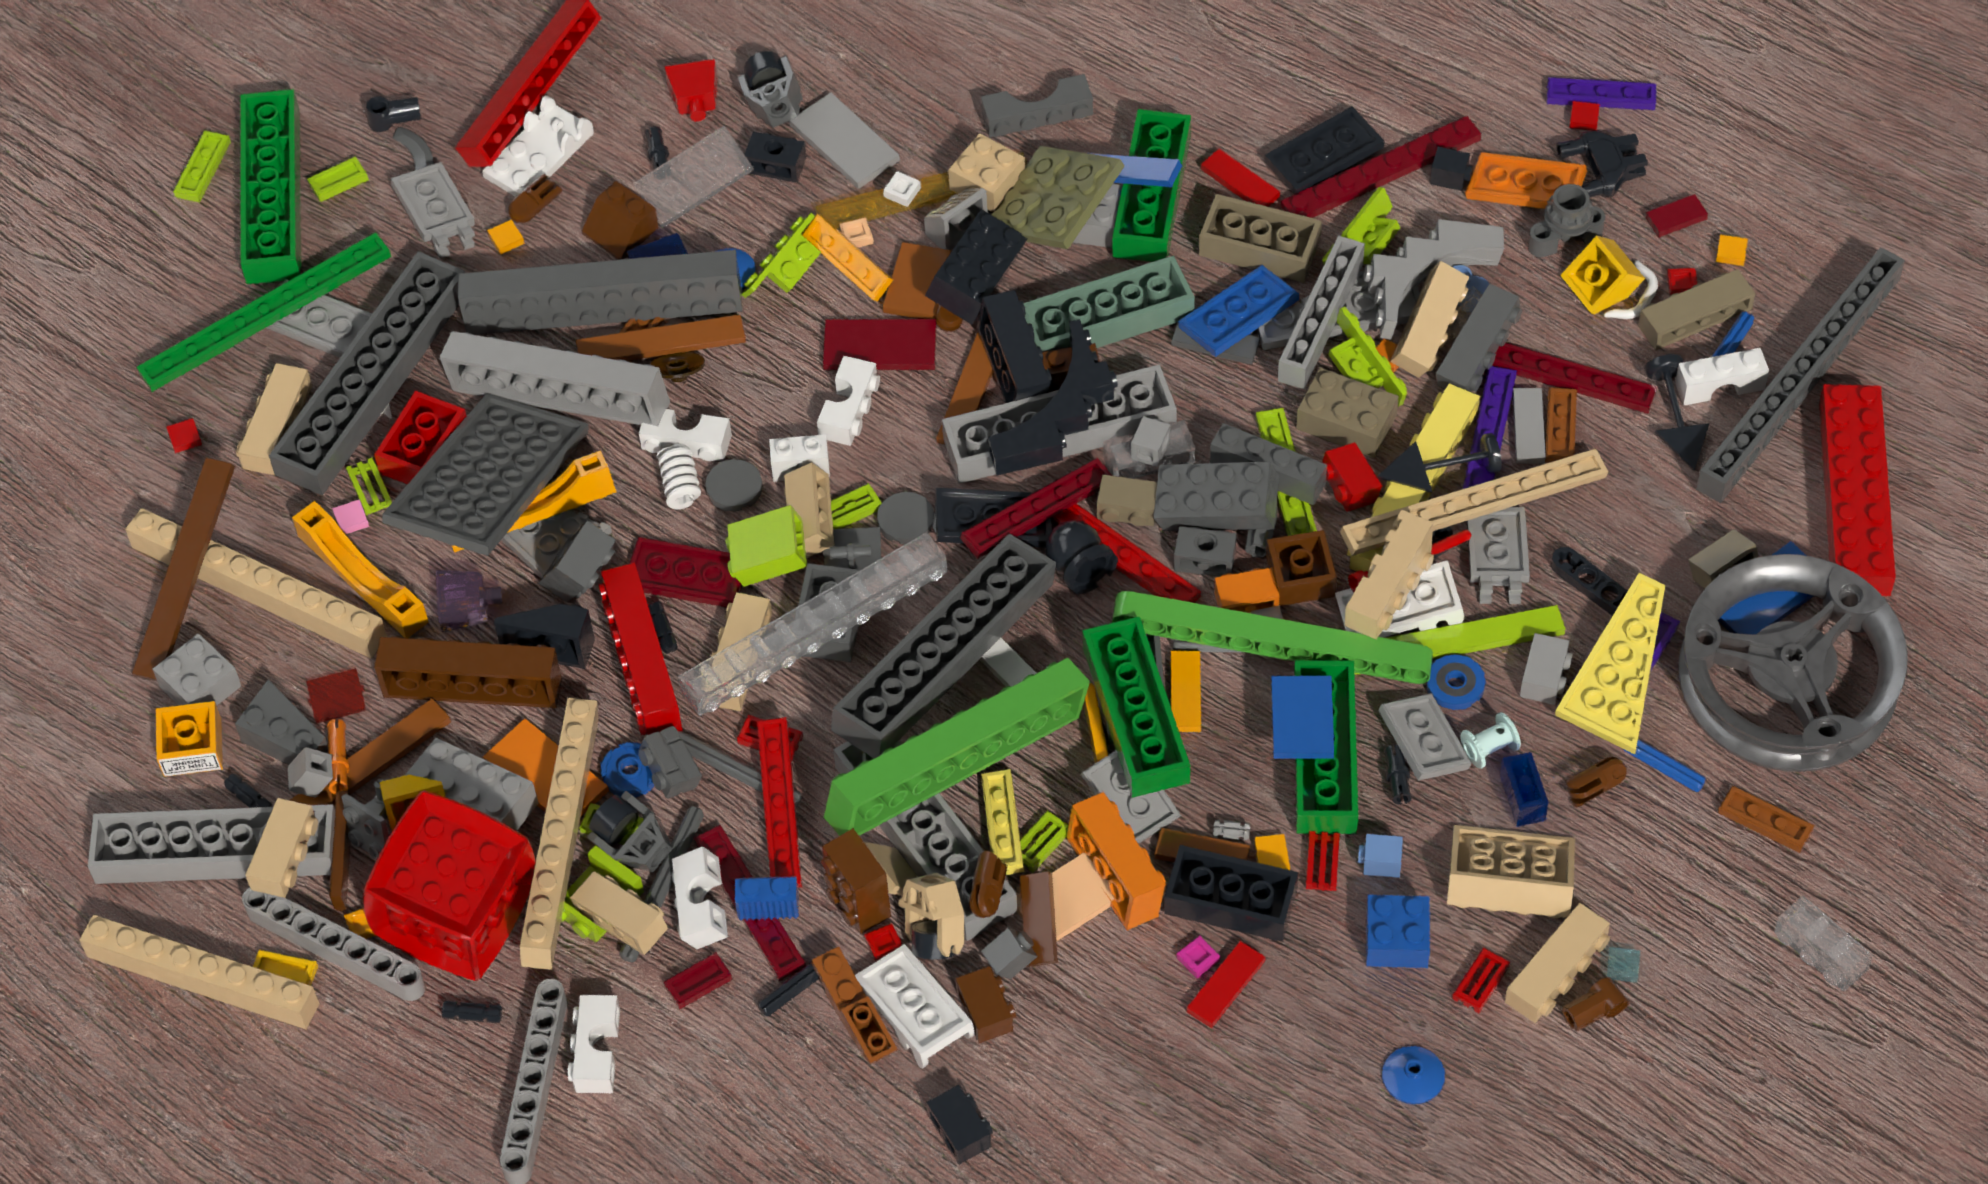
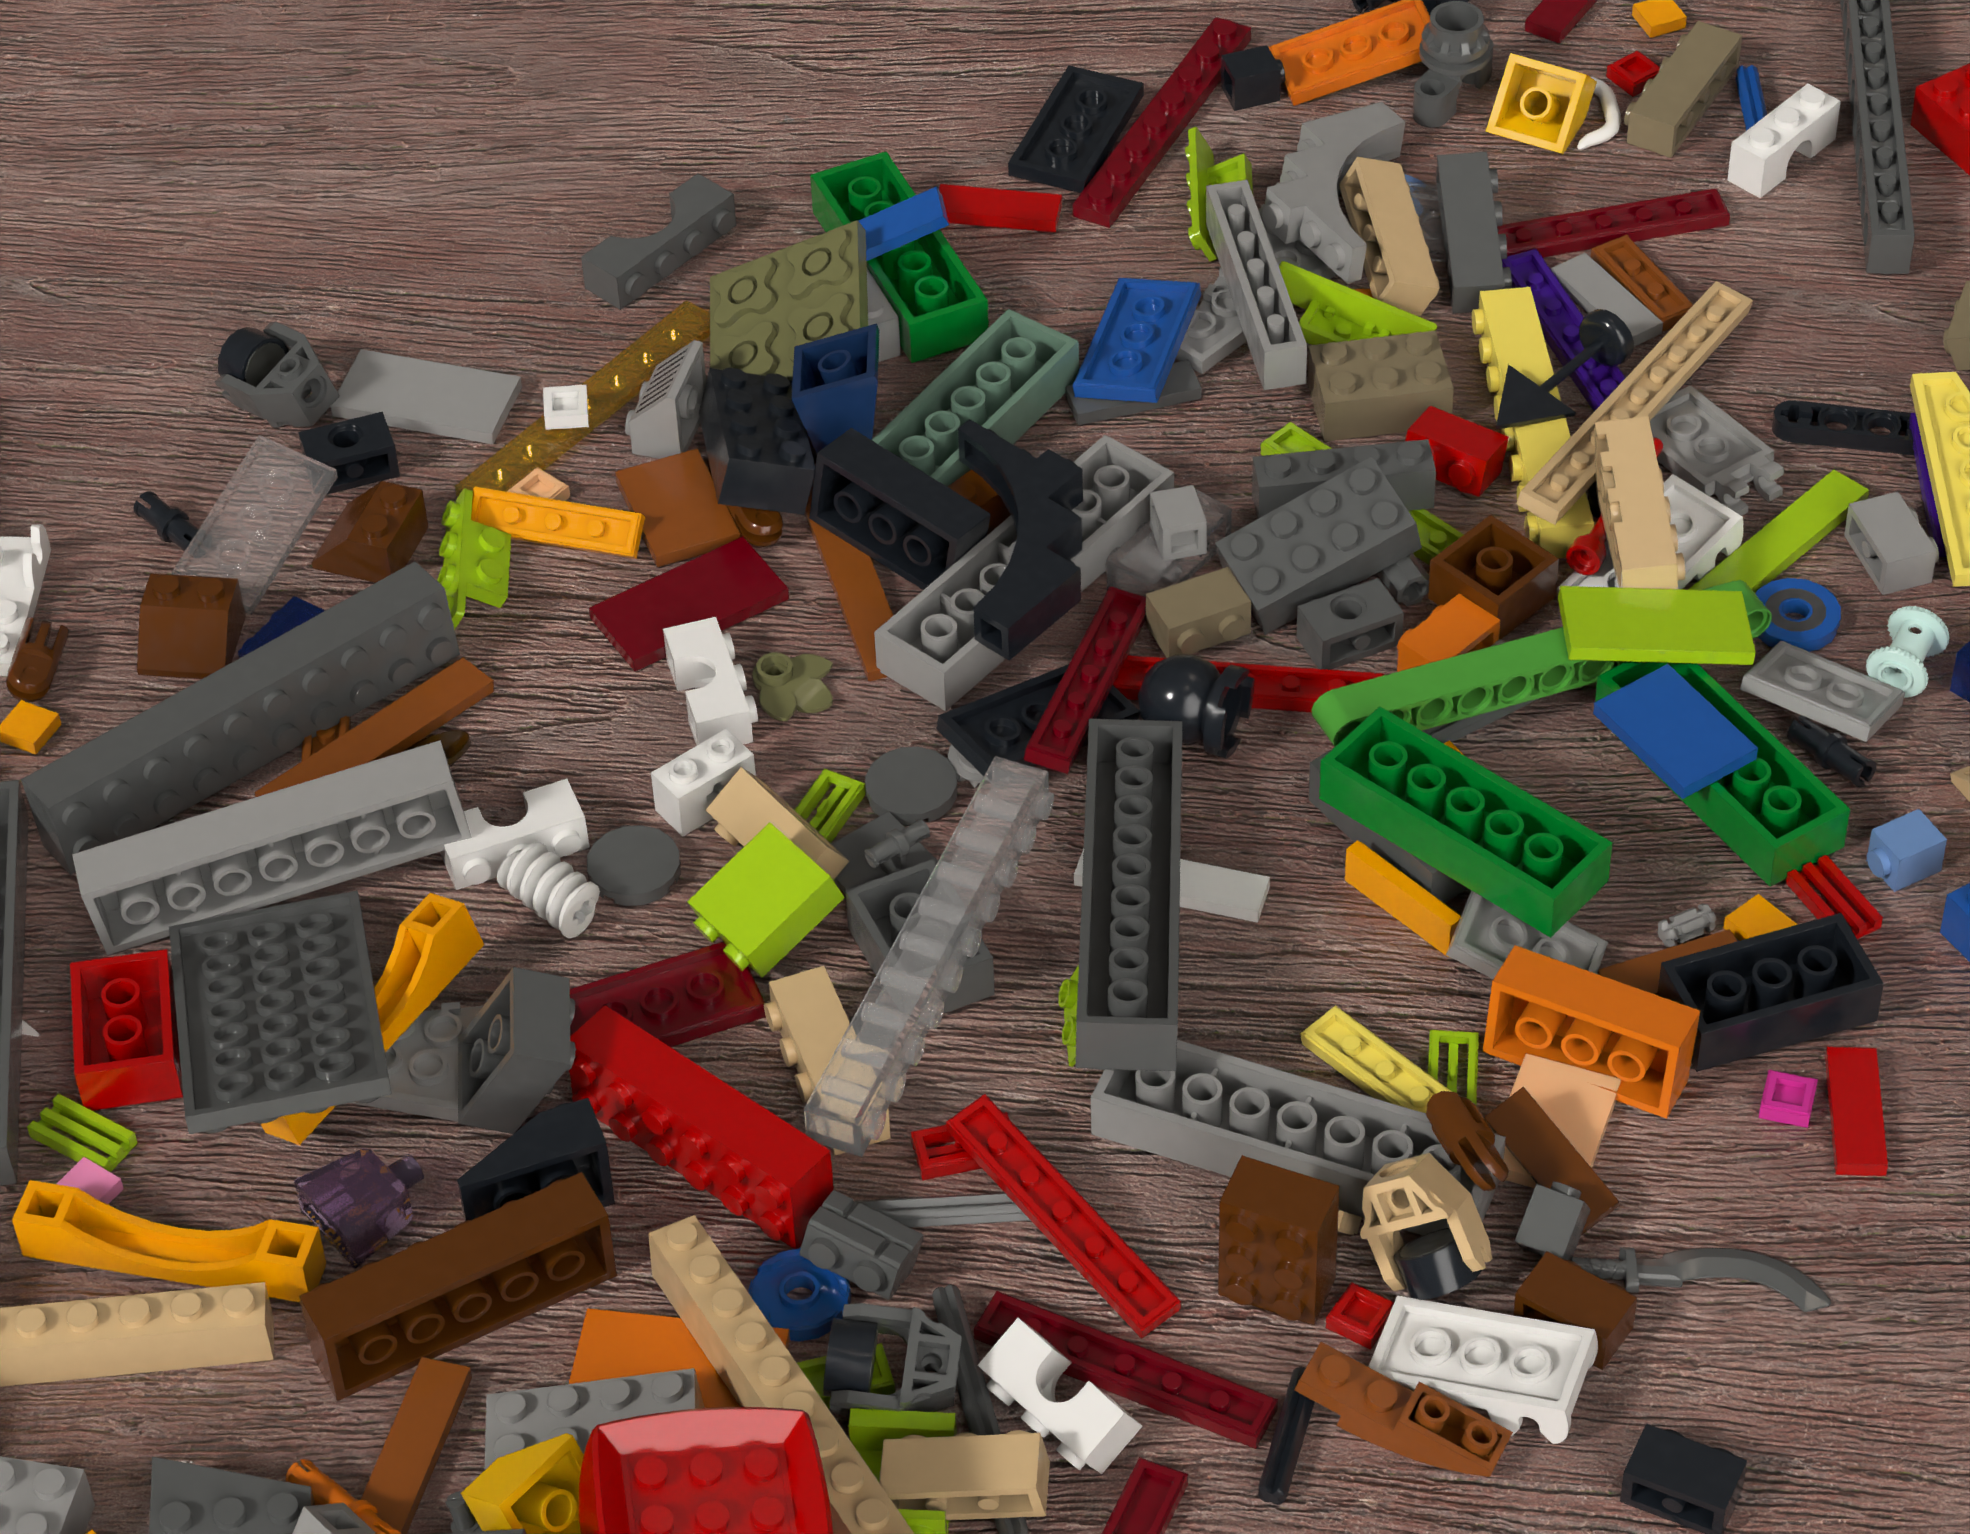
camera: 35 degrees left, 10 degrees down
clear red piece [306,668,367,723] -> none
red torso [665,59,718,121] -> none
blue brick [735,876,799,921] -> none
bright green brick [824,657,1090,836] -> none
tan brick [948,133,1025,213] -> none
dark tan brick [1199,194,1322,283] -> none
black piece [1644,354,1710,471] -> none
none -> reddish brown slope [311,481,429,583]
none -> olive plate [752,652,833,721]
none -> dark blue slope [792,324,880,453]
none -> lime tile [1558,586,1756,665]
none -> dark grey sword [1571,1247,1831,1312]

